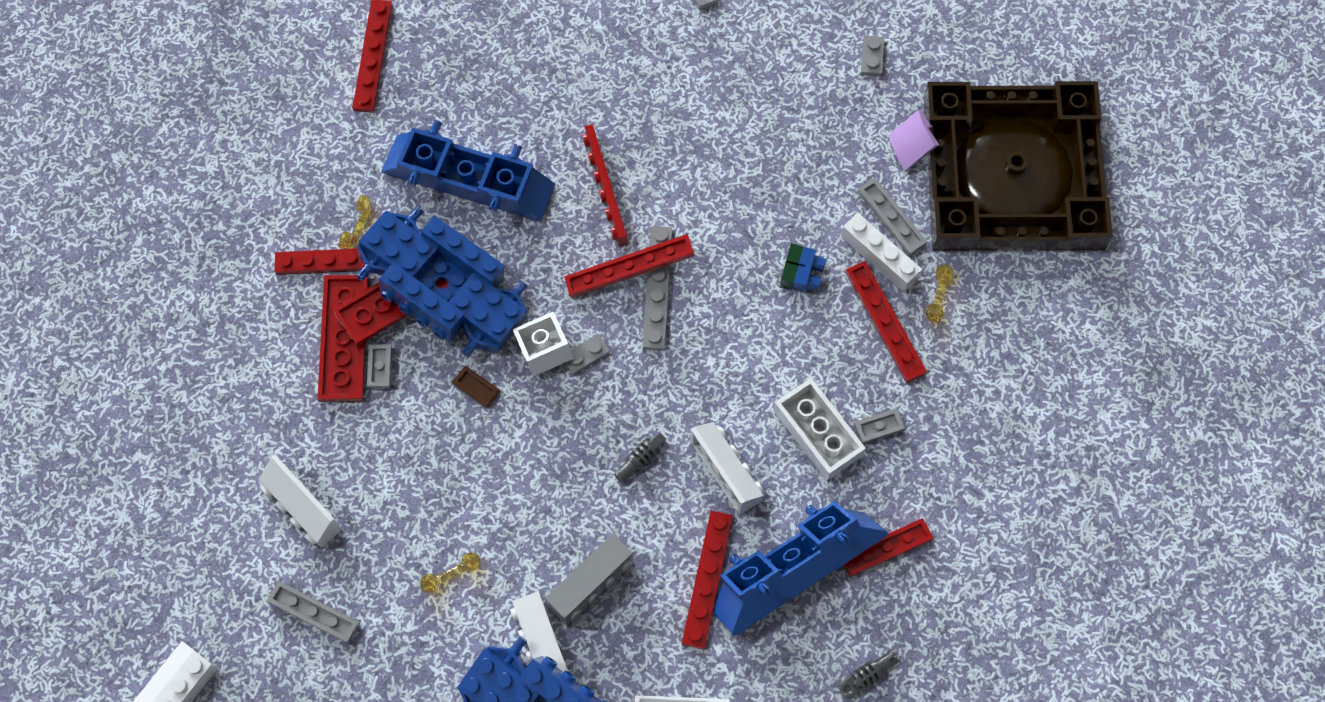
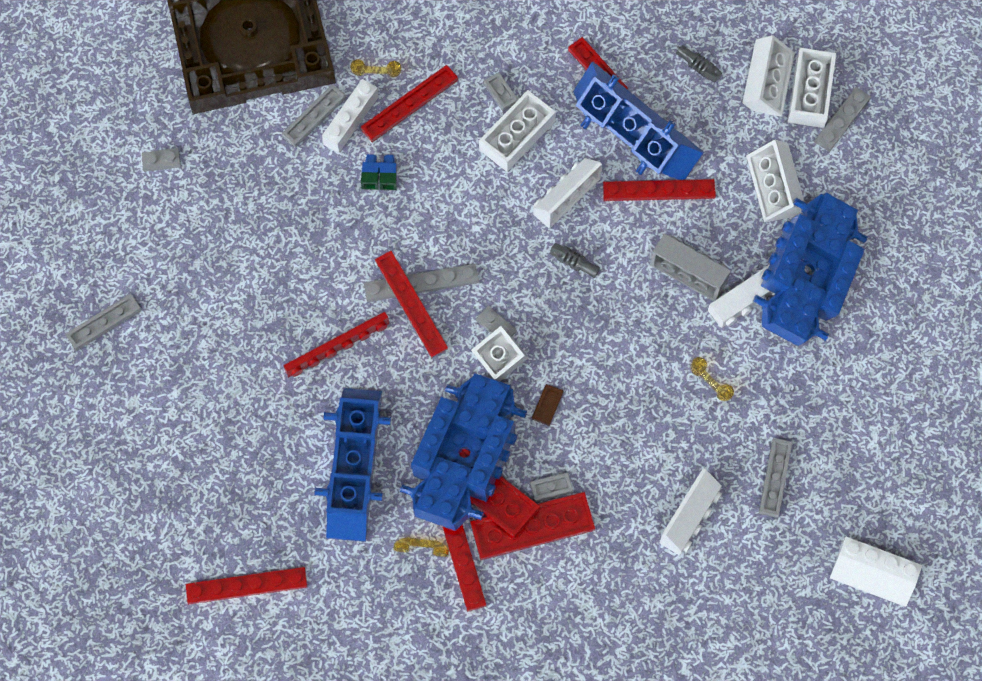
camera: 105 degrees left, 0 degrees up
lavender slope [889,110,939,170] -> none

